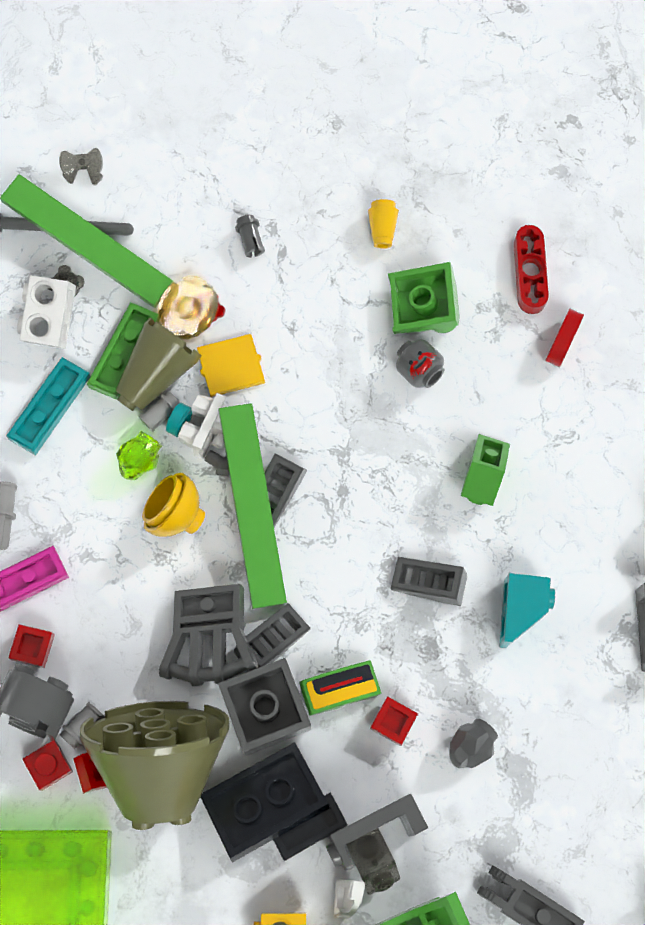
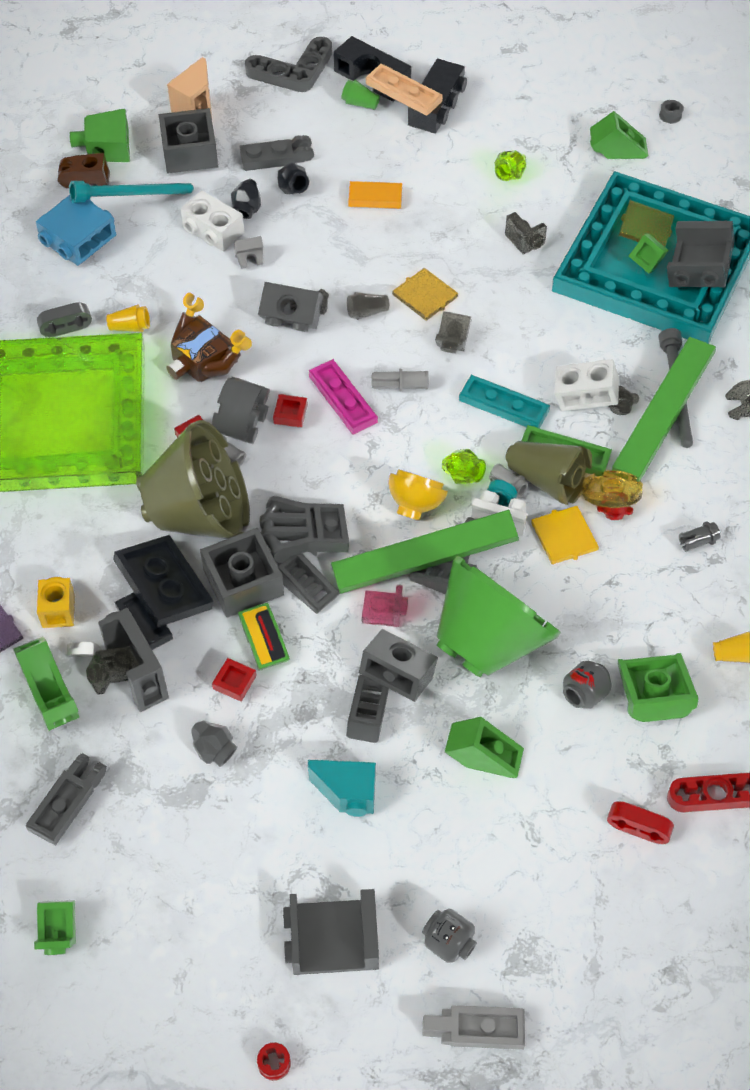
camera: 90 degrees right, 15 degrees down
none -> dark grey brick [359,629,438,702]
none -> clear pink bracket [362,585,408,627]
none -> bright green cone [436,555,561,678]

